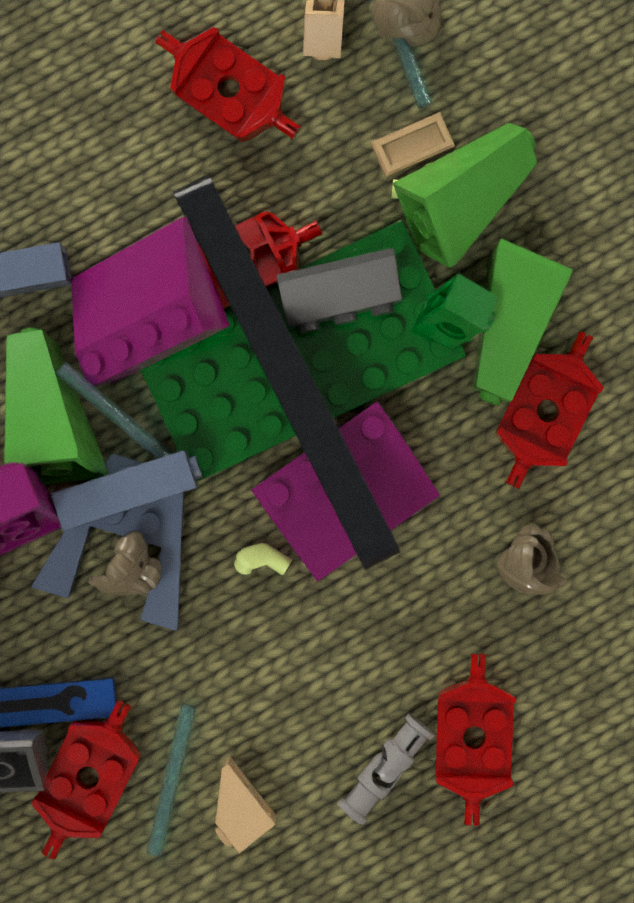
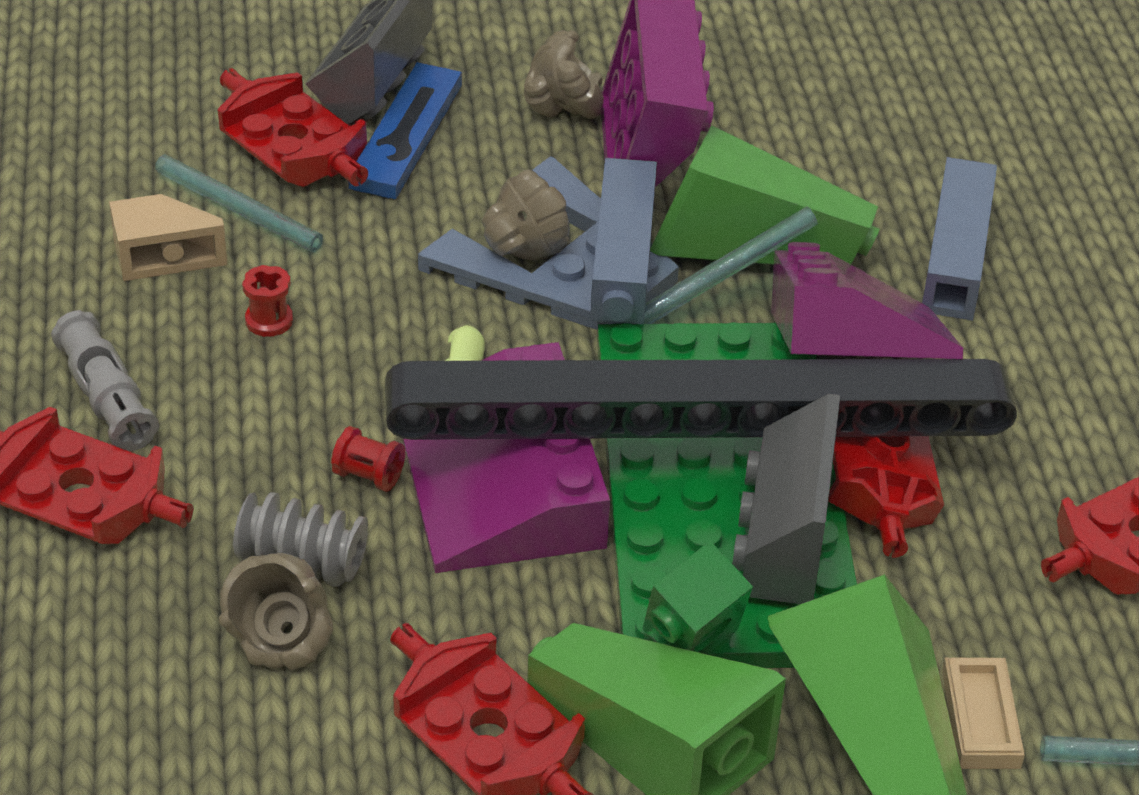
camera: 110 degrees right, 45 degrees down
none -> light grey piece [233,492,368,587]
none -> red bush [242,265,293,337]
none -> red bush [331,426,406,492]

